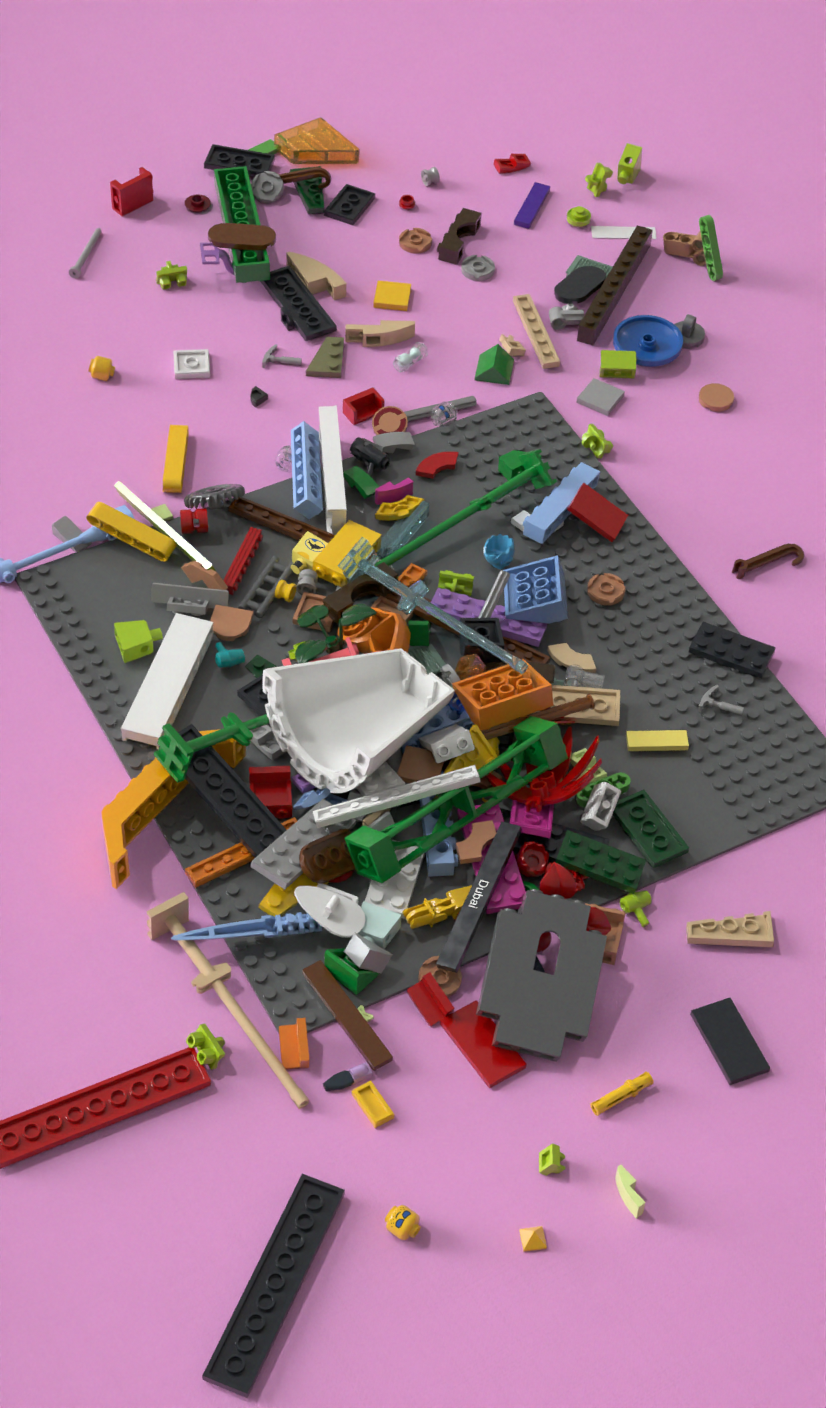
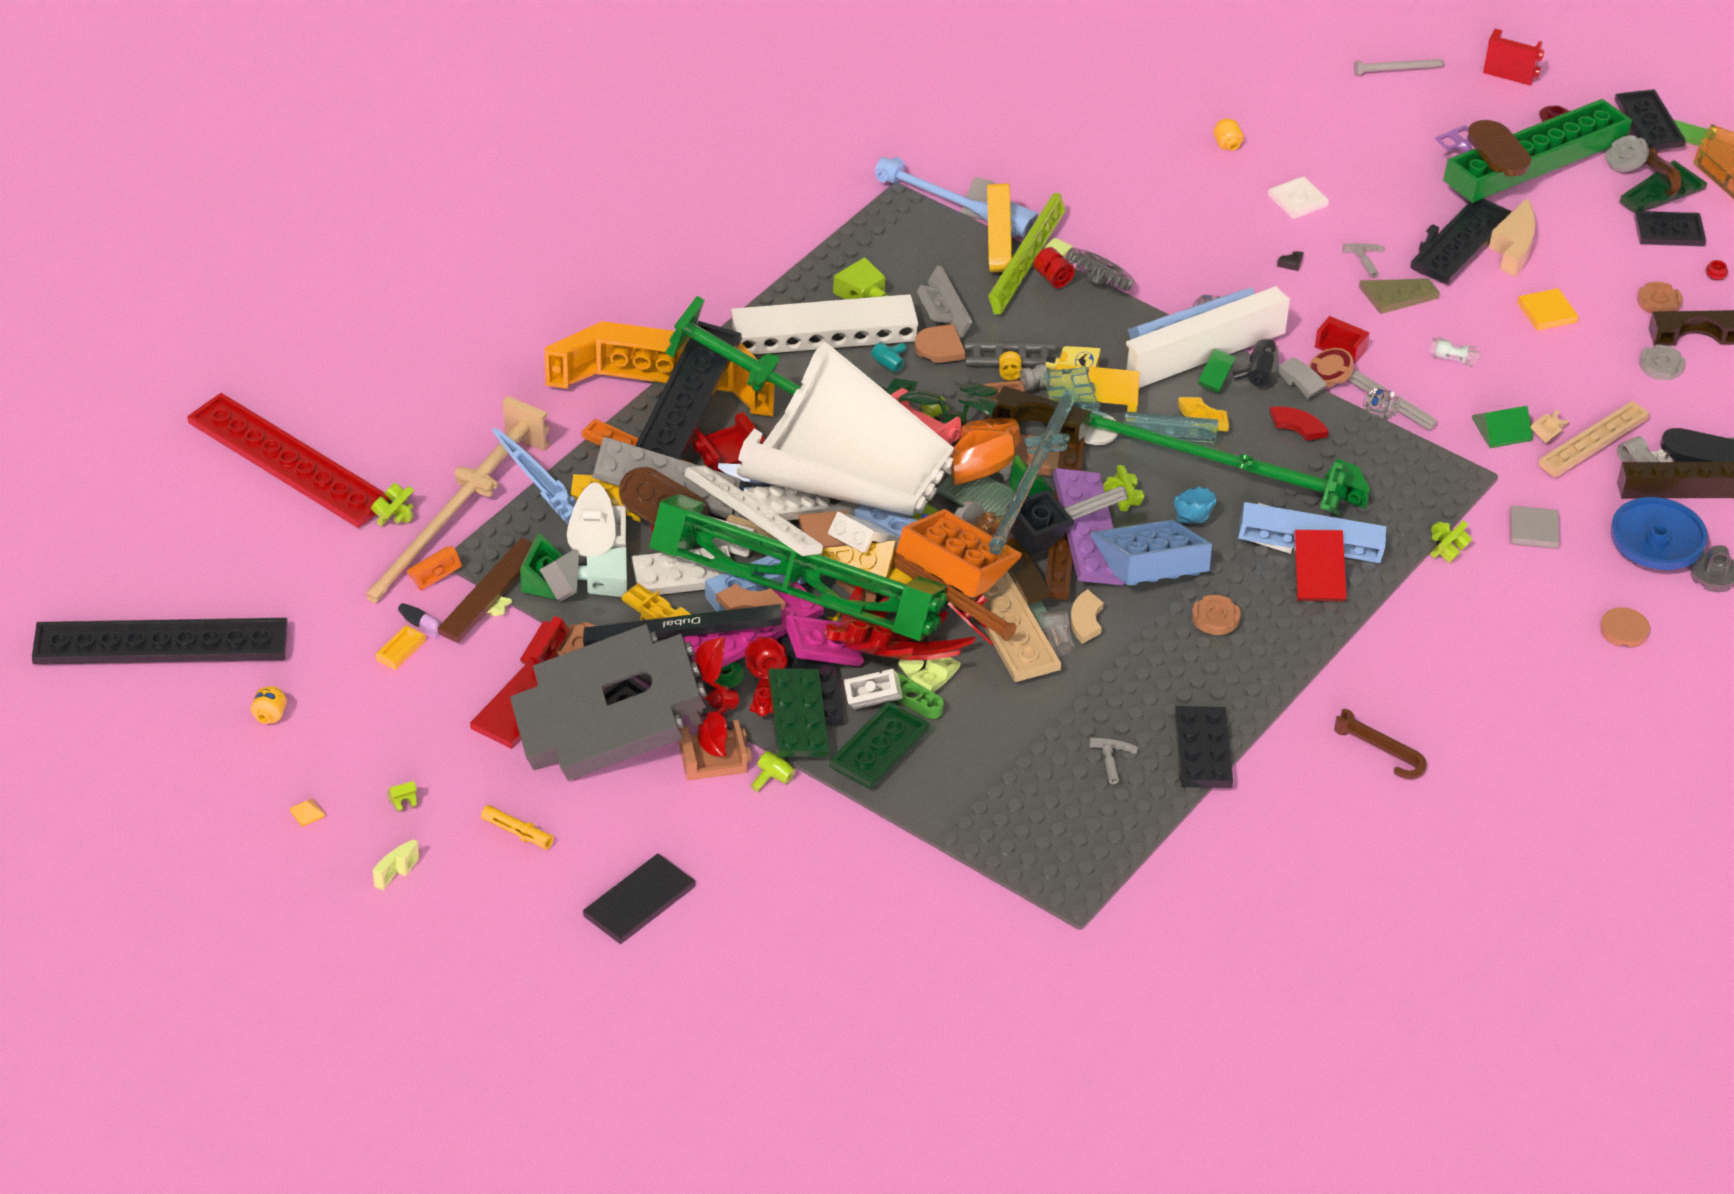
camera: 65 degrees right, 5 degrees down
lime hips [156,261,187,290] -> none
yellow beam [163,424,189,493] -> none
nougat tile [181,561,228,590] -> none
red piece [223,527,263,595] -> none
reddish brown tile [228,497,369,565] -> none
tan slope [345,320,415,347] -> none
dark pink slope [375,478,414,505] -> none
orange tile [398,563,427,588] -> none
lime panel [599,350,636,379] -> none
light yellow tile [626,730,689,751] -> none
tan wing [686,911,774,947] -> none

